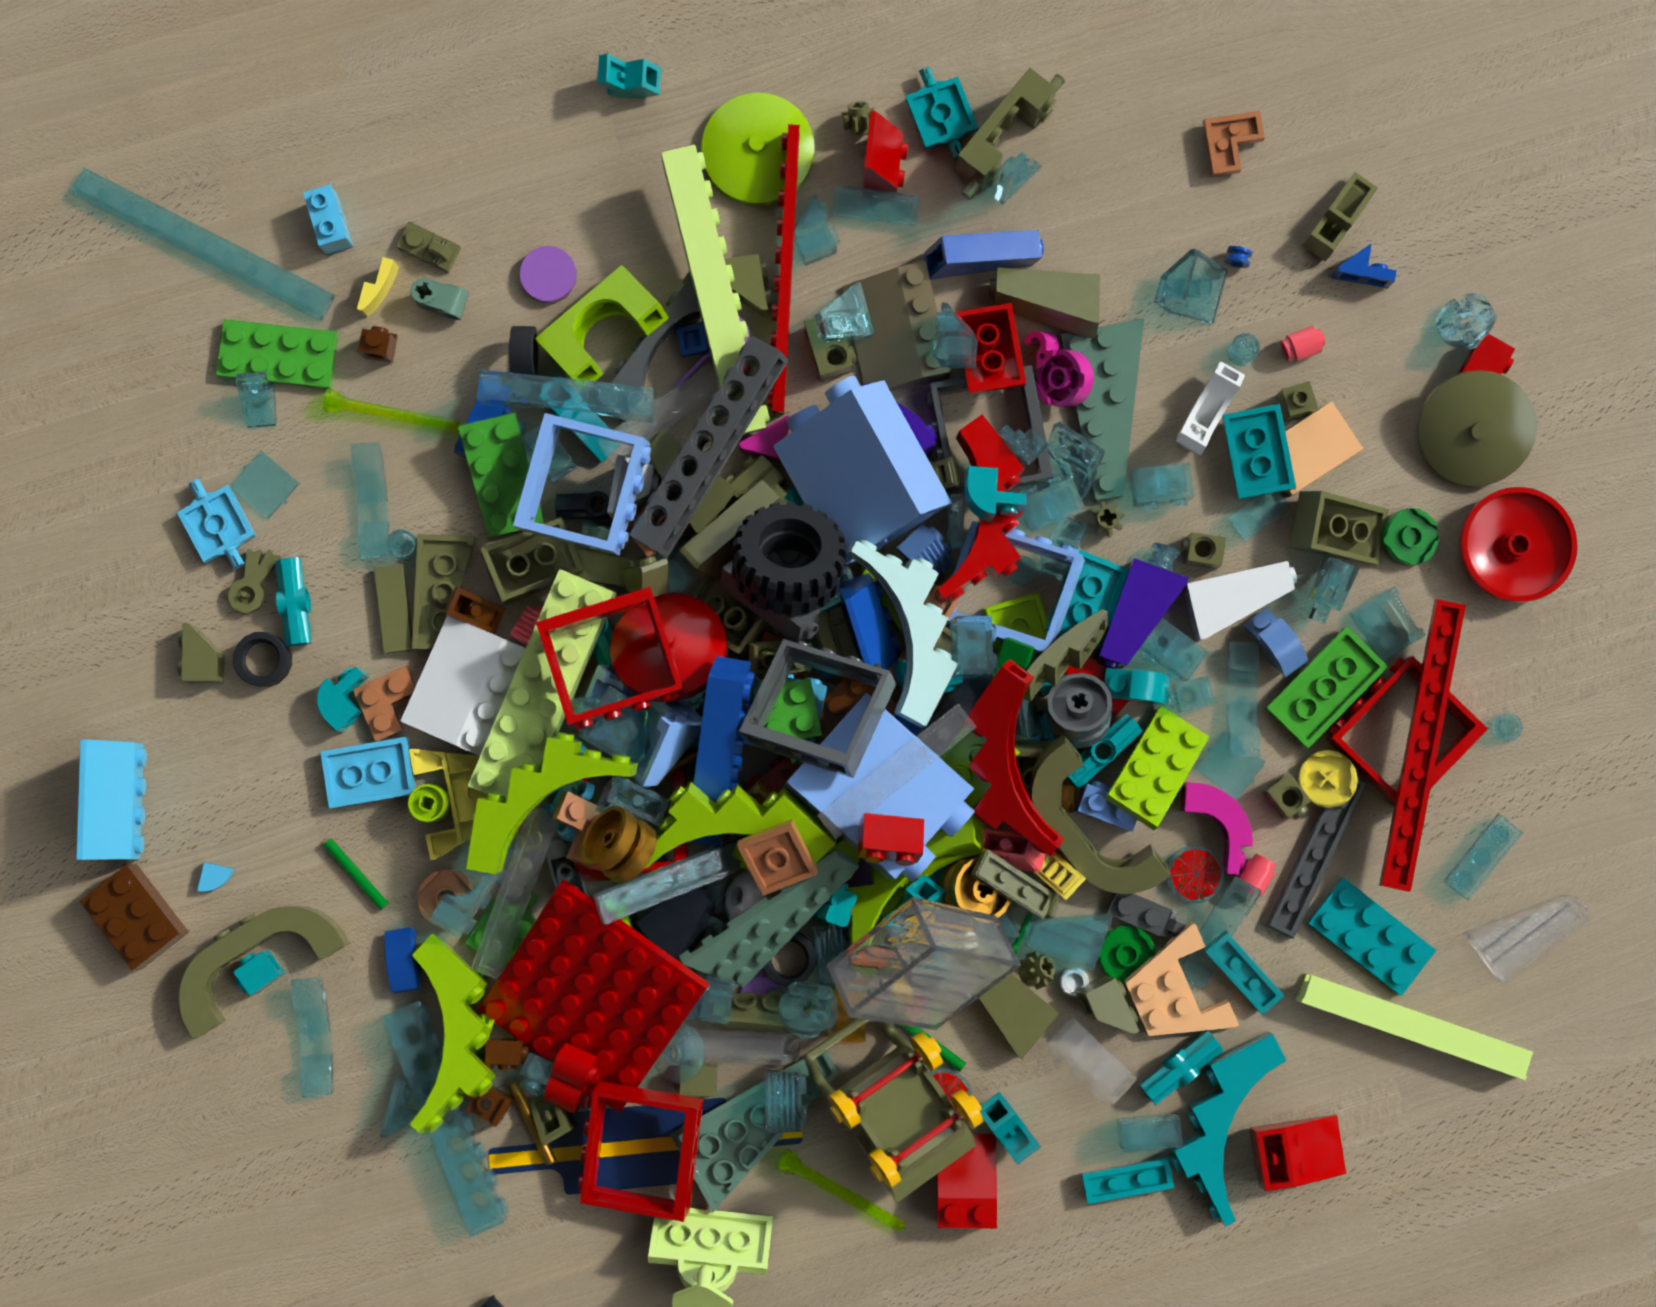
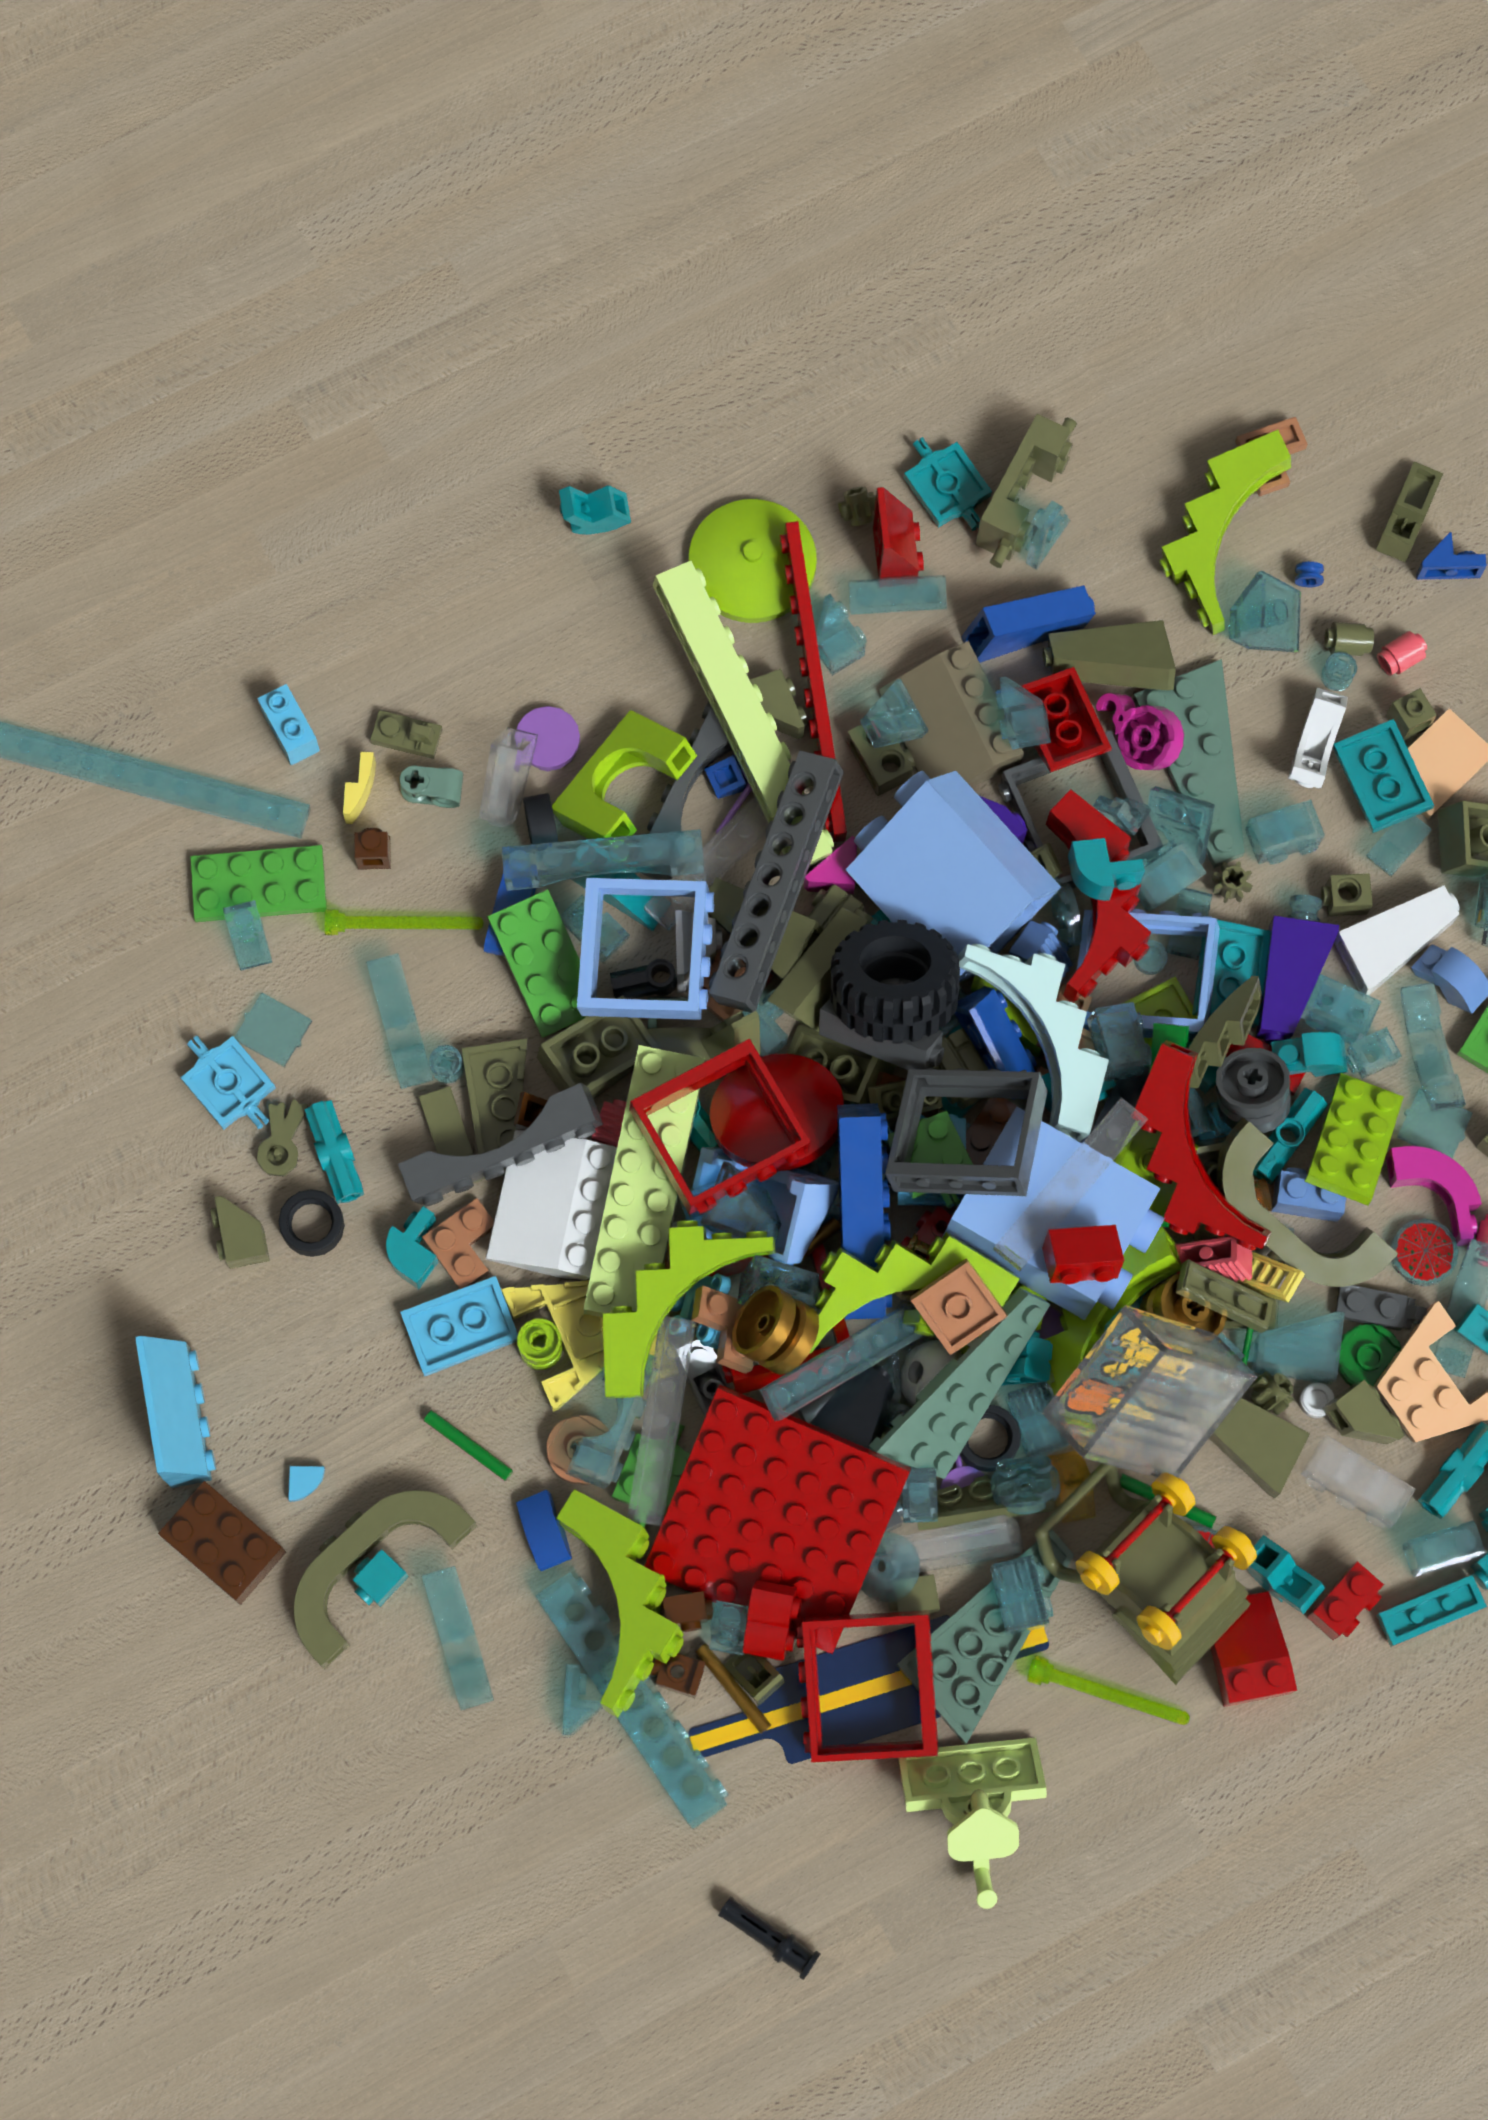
camera: 15 degrees left, 10 degrees down
none -> dark grey arch [398,1083,603,1206]
none -> clear slope [479,727,538,827]
none -> lime arch [1159,430,1291,635]
none -> red brick [1307,1561,1384,1640]
none -> olive brick [1324,622,1374,656]

